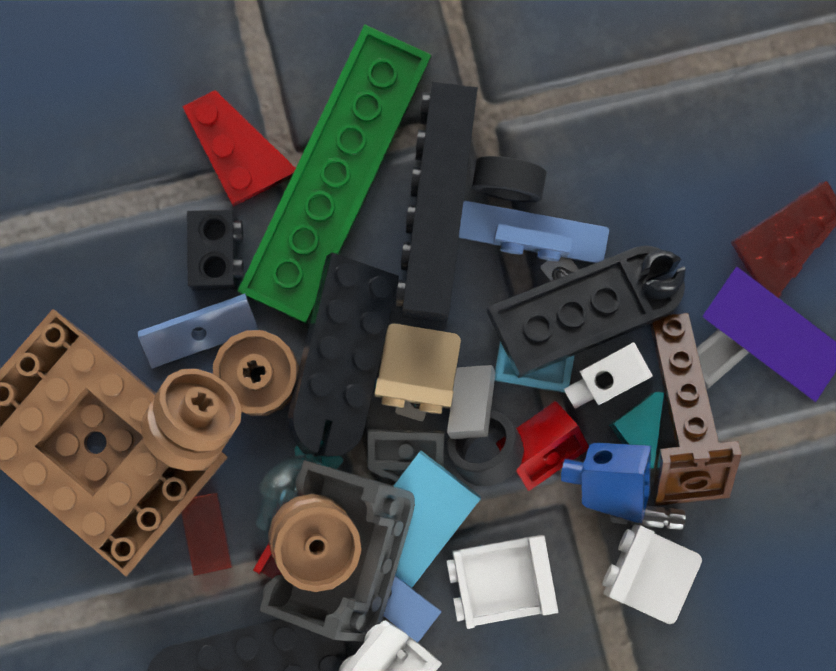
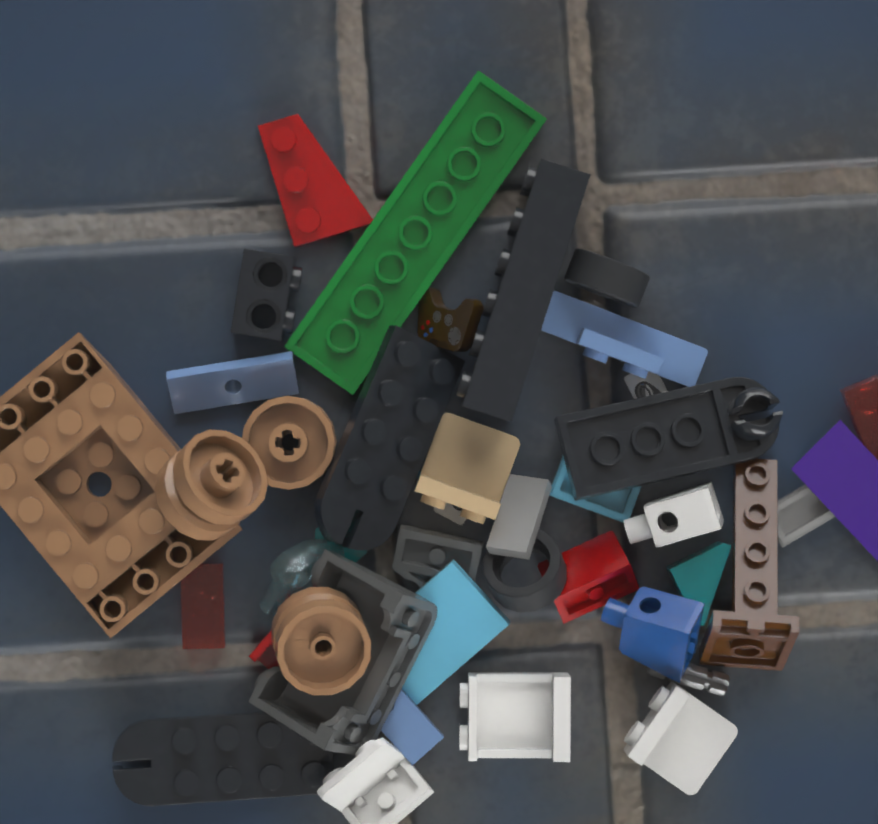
camera: 20 degrees right, 5 degrees up
none -> dark brown piece [417,288,484,352]

